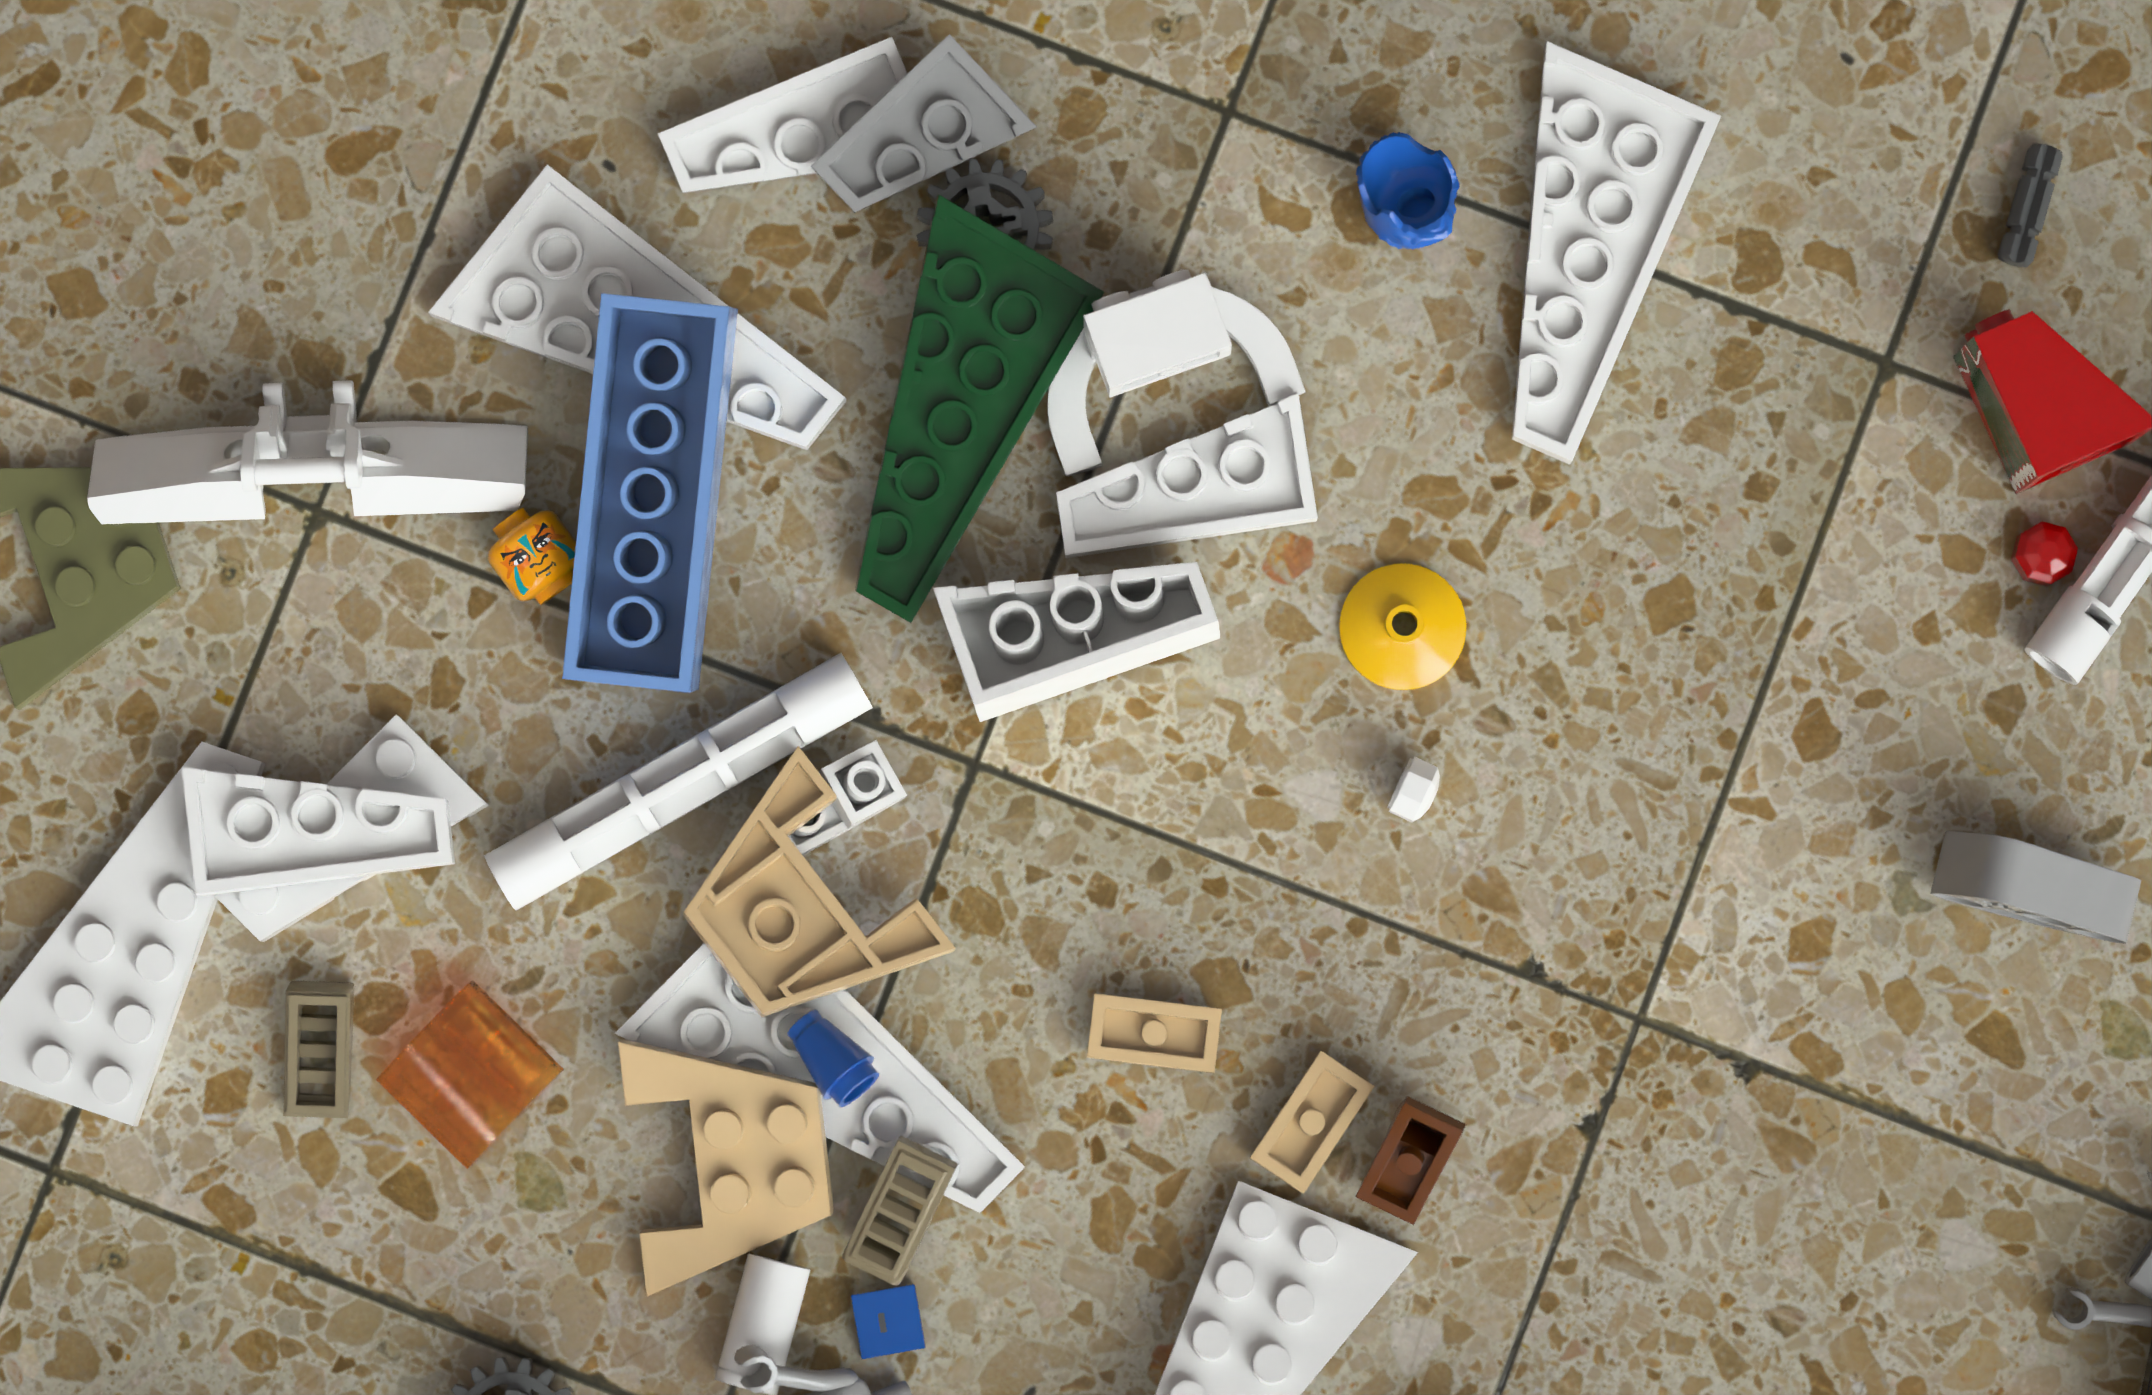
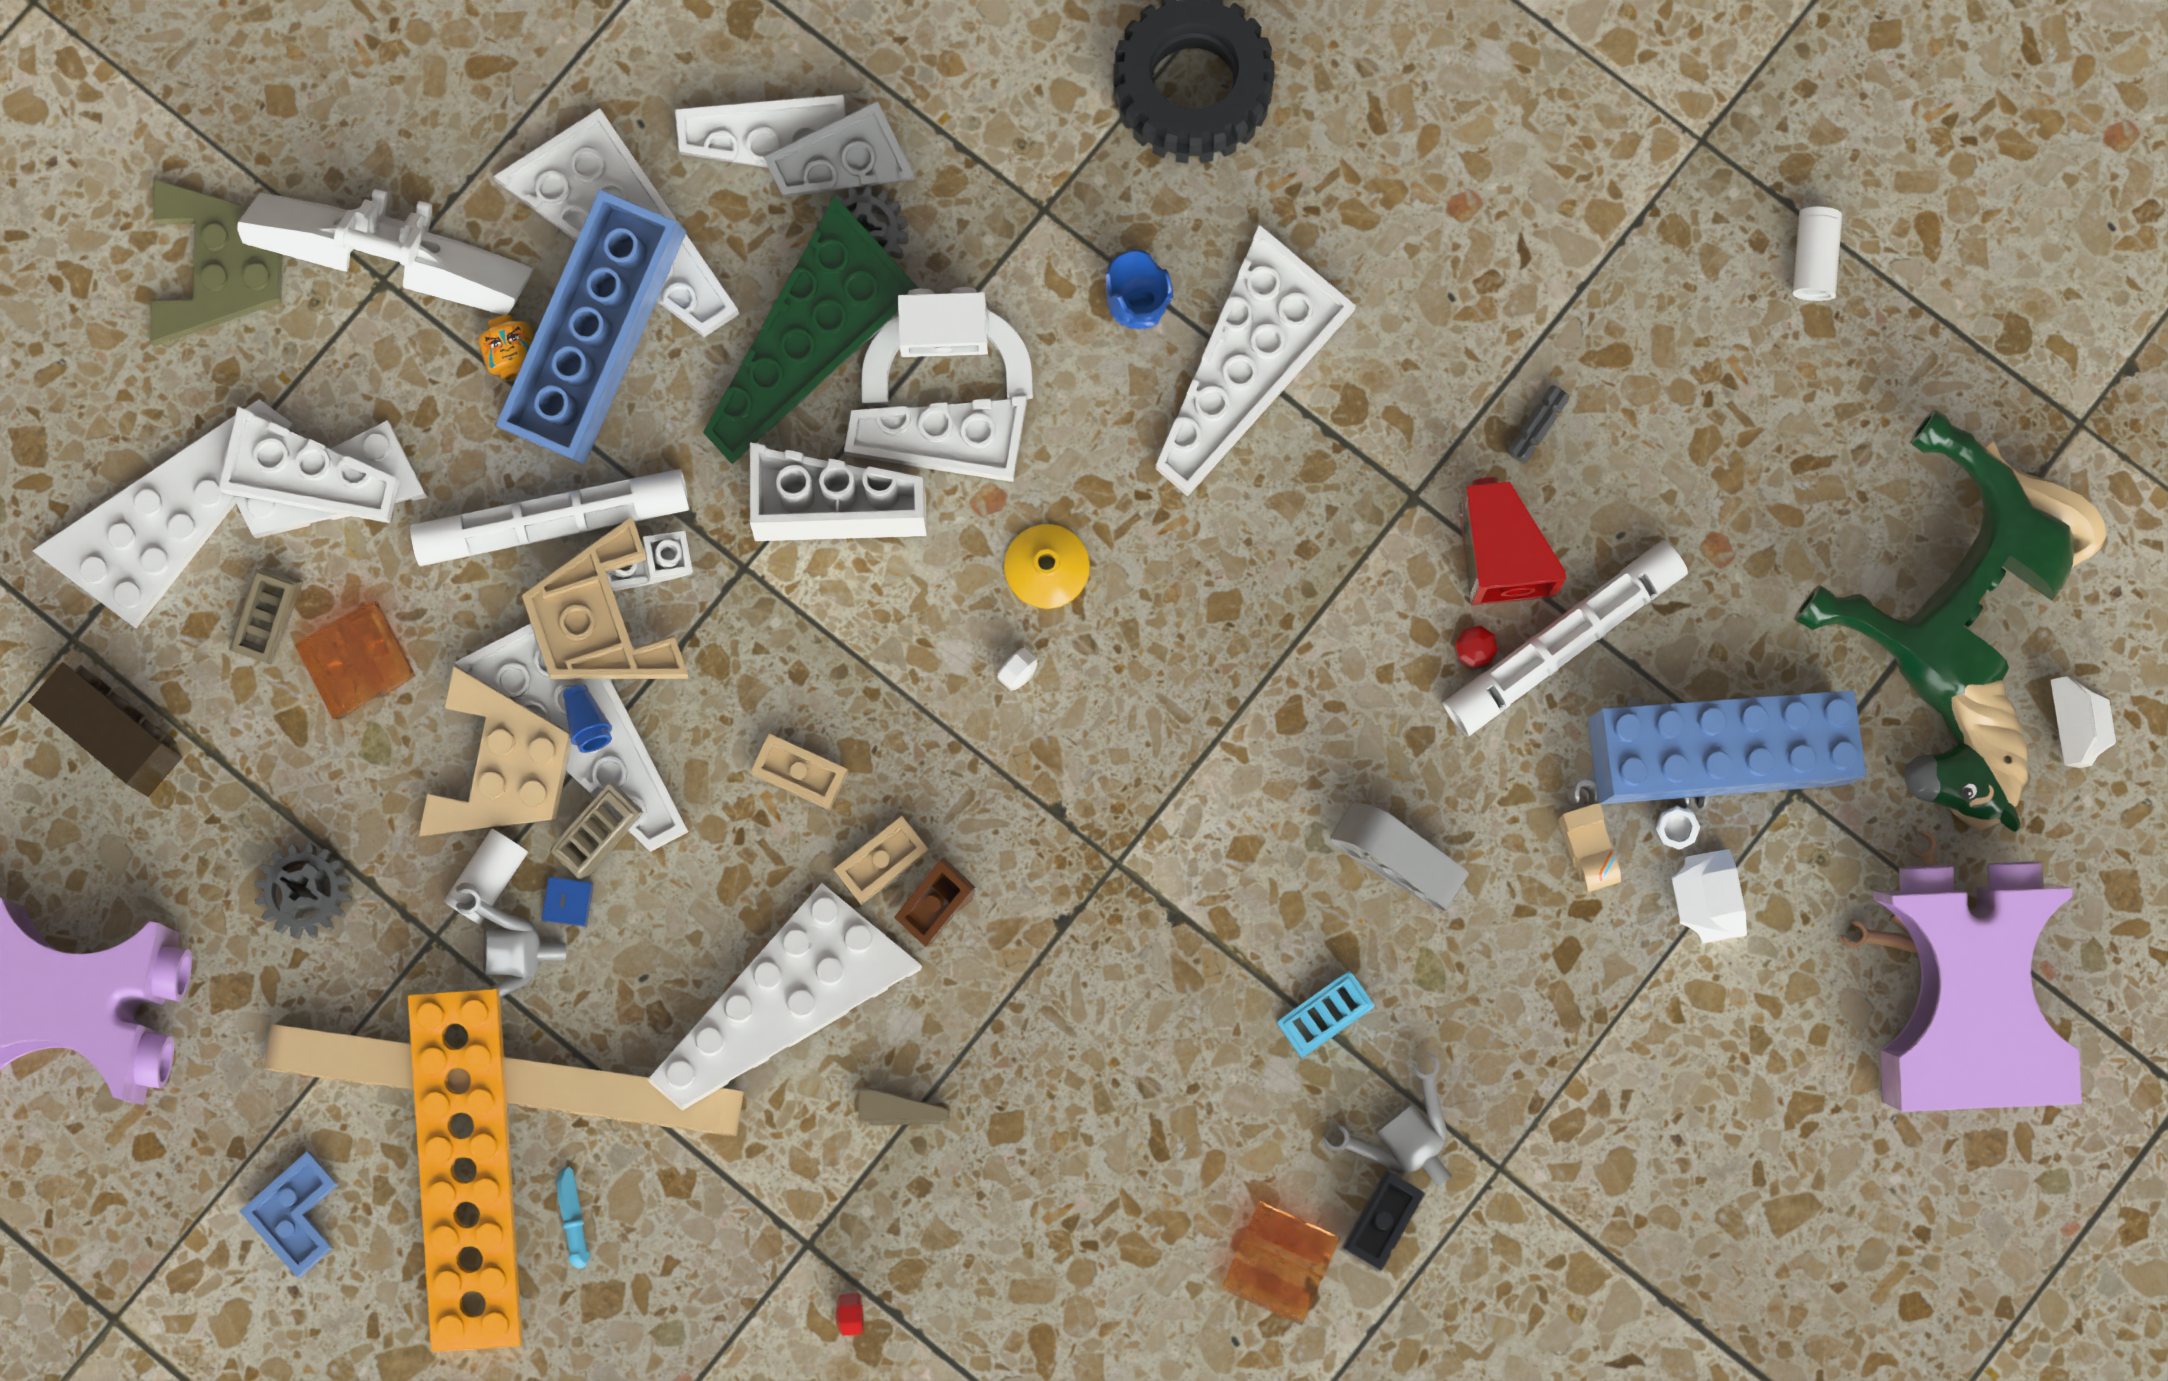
camera: 20 degrees right, 5 degrees down
none -> dark brown piece [28,662,182,797]
none -> medium azure slope [1276,970,1375,1059]

